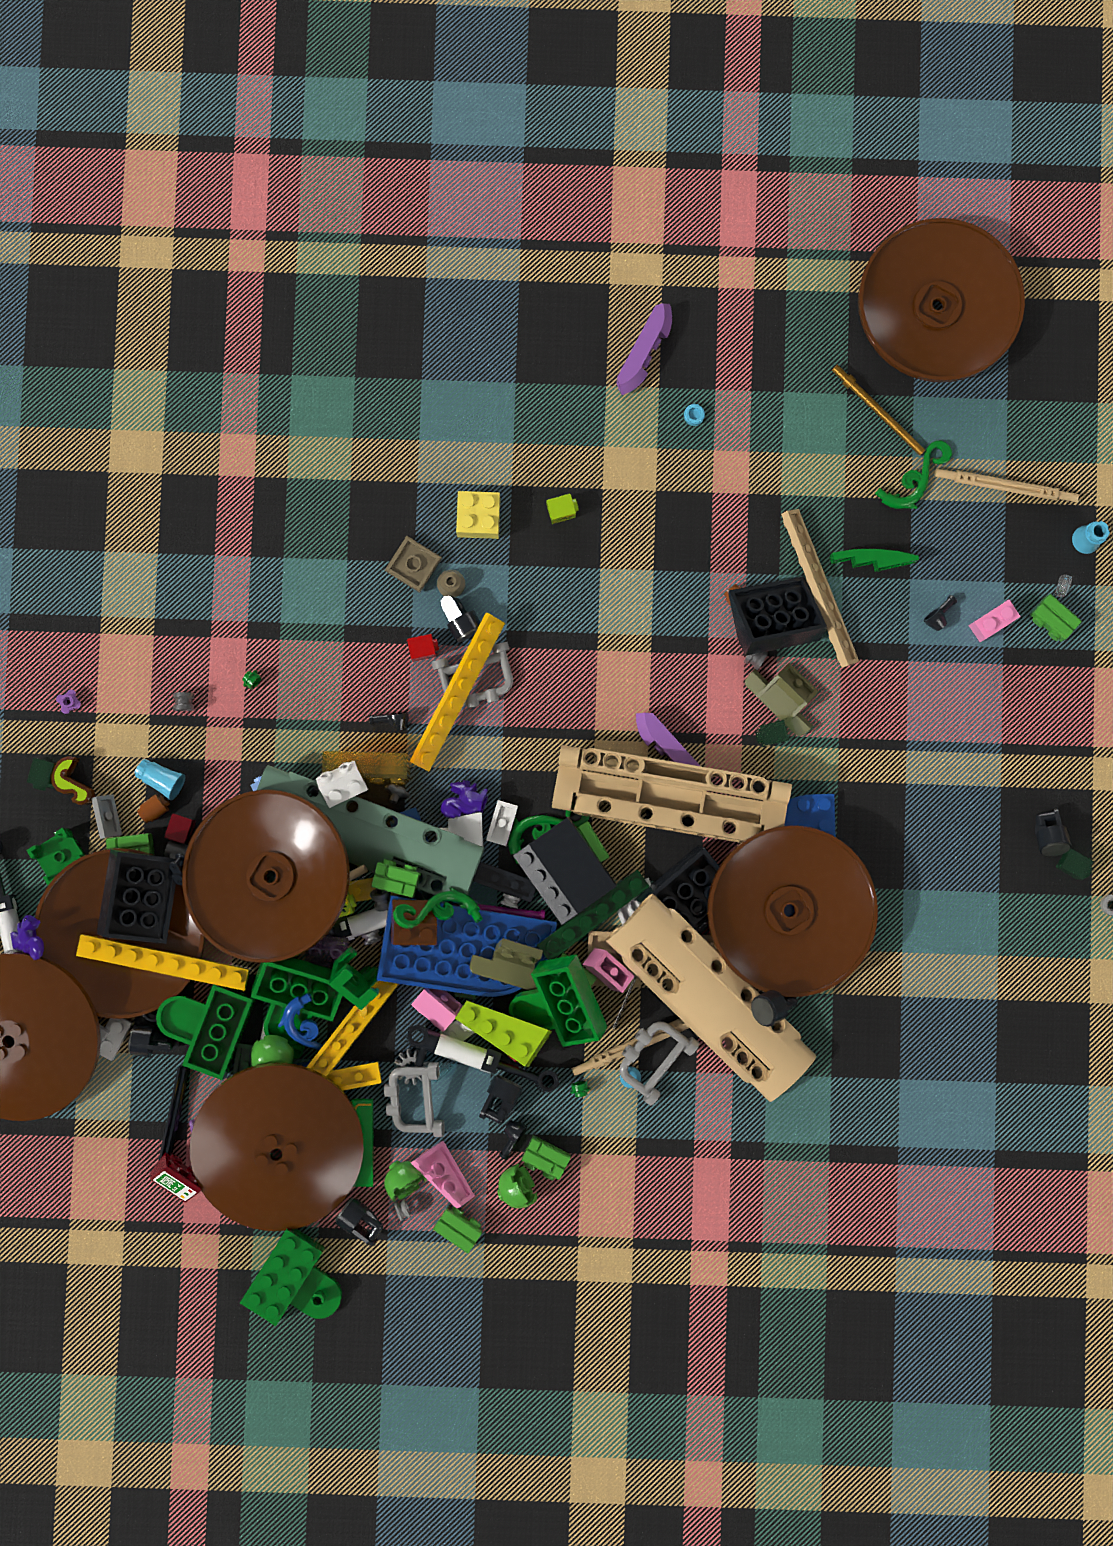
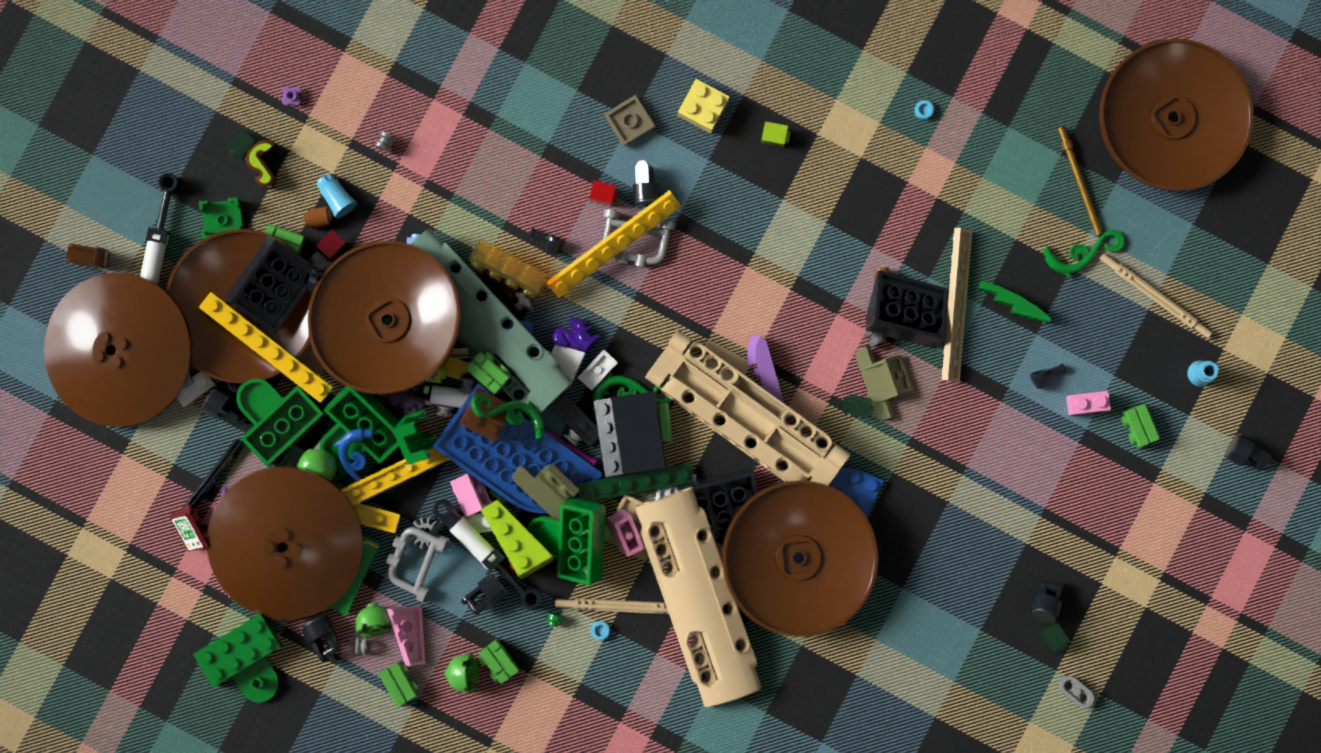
camera: 25 degrees right, 0 degrees up
dark purple animal [10,915,44,960] -> none
light grey plate [91,795,122,839] -> none
green plate [242,670,261,690] -> none
white bracket [316,761,368,808] -> none
dark tan cone [437,570,465,598] -> none
black bar [499,1120,527,1160] -> none
black sticker [612,977,637,1031] -> none
medium lavender brick [617,303,672,395] -> none
light grey bar [619,1022,700,1106] -> none
piece [751,990,798,1027] -> none
clear tile [1055,574,1072,598] -> none

